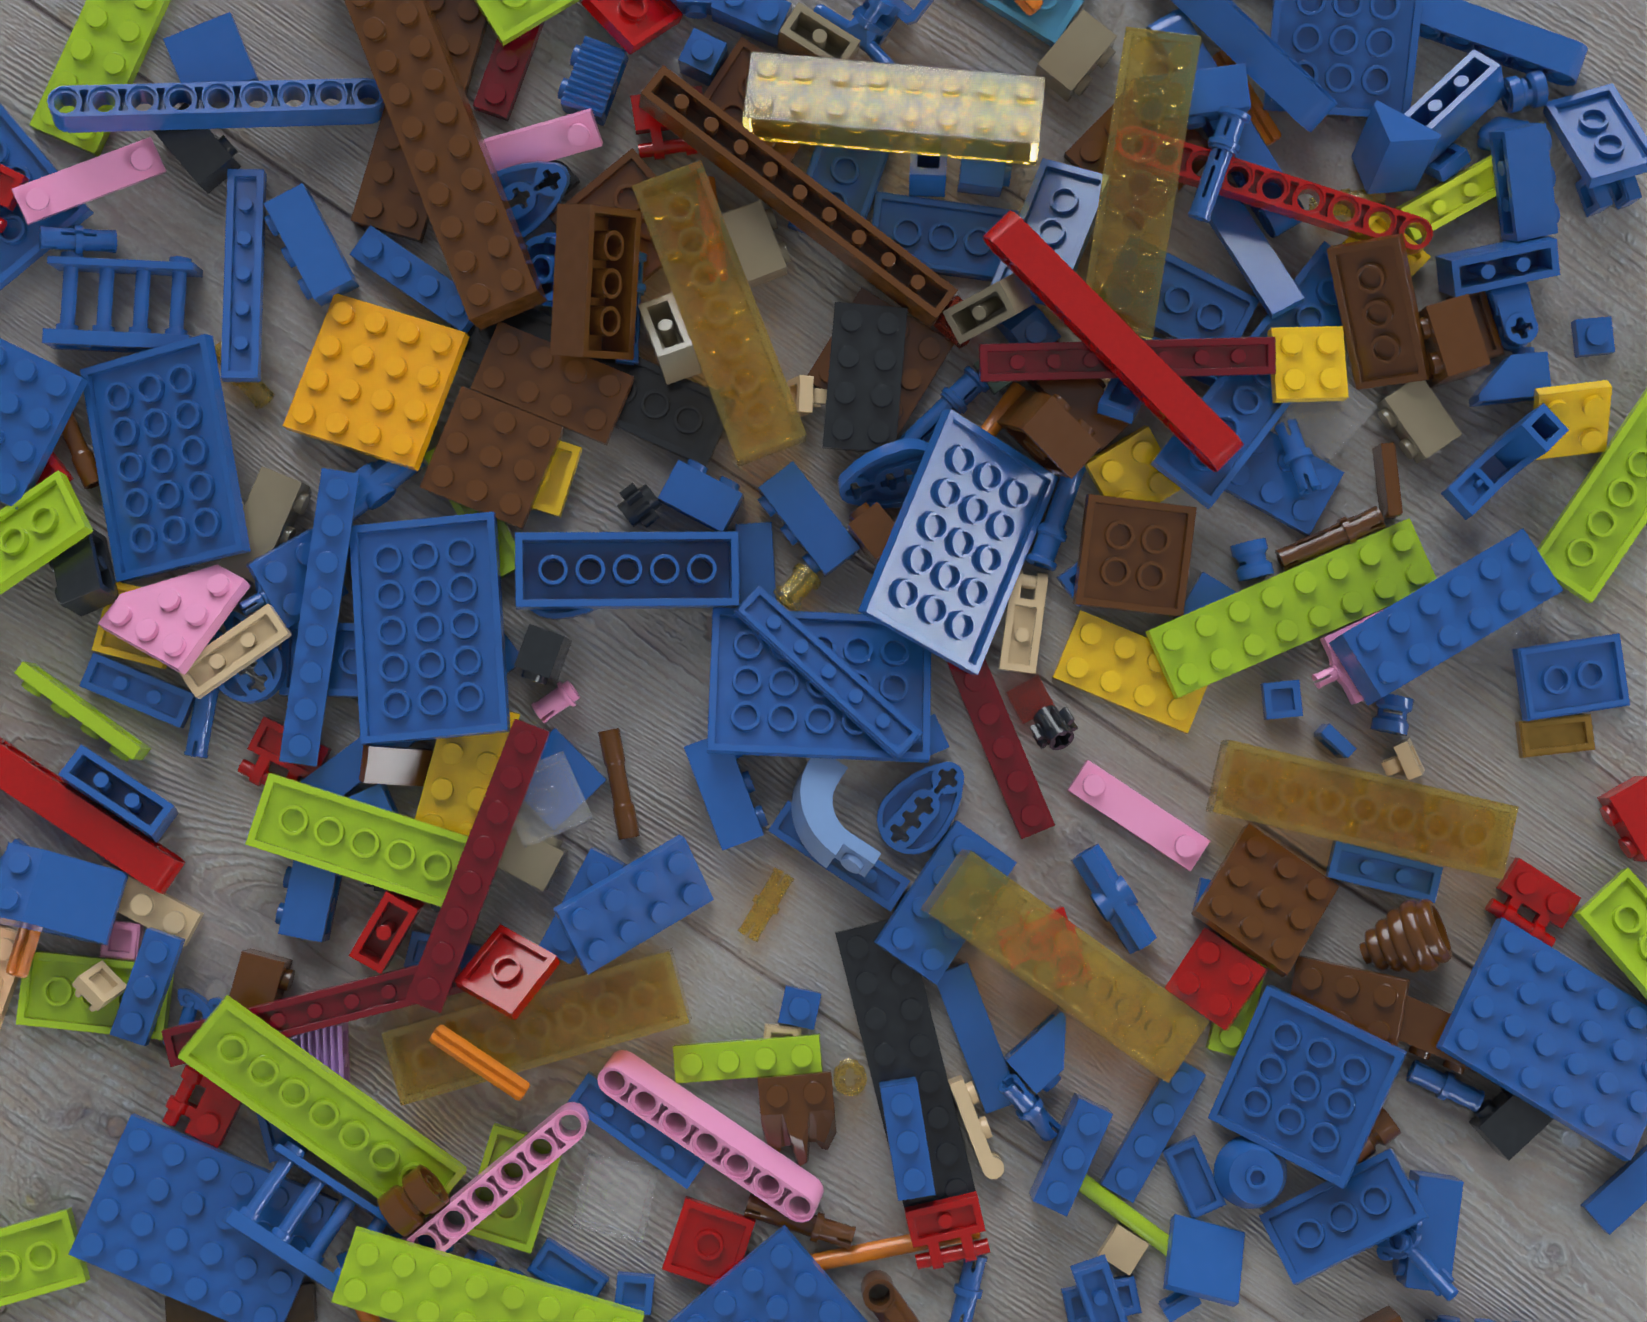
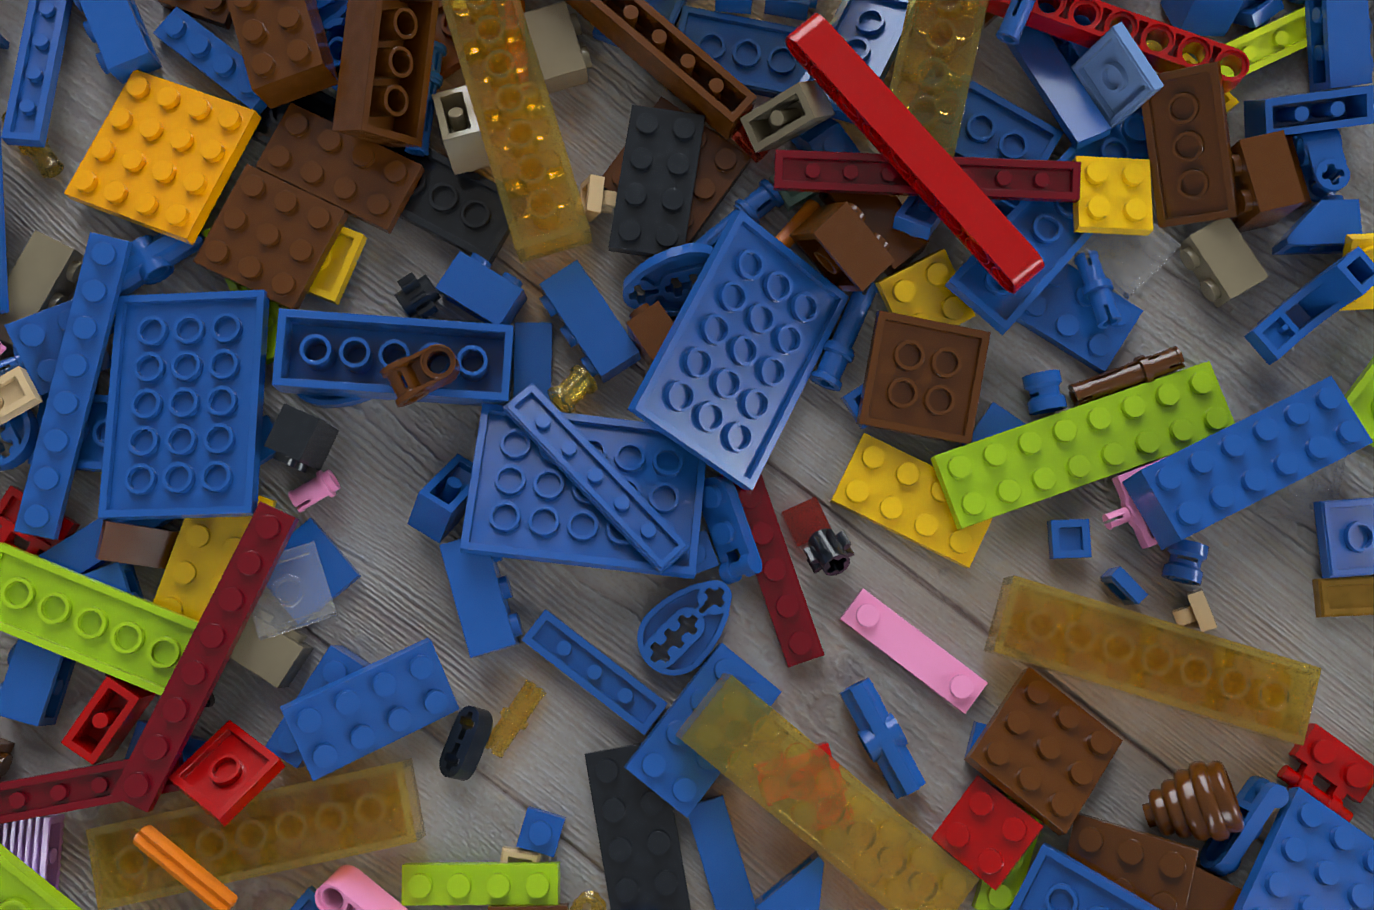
camera: 10 degrees right, 5 degrees down
reddish brown piece [598,728,640,840] -> none
medium blue arch [791,758,881,877] -> none
tan plate [998,570,1048,674] -> none
blue plate [1325,841,1443,903] -> none
reddish brown tile [1372,442,1403,520] -> none
none -> reddish brown piece [380,344,460,408]
none -> blue slope [407,453,473,544]
none -> black beam [439,705,493,781]
none -> blue plate [702,476,762,584]
none -> medium blue tile [1071,22,1164,128]
none -> blue plate [1200,776,1289,877]

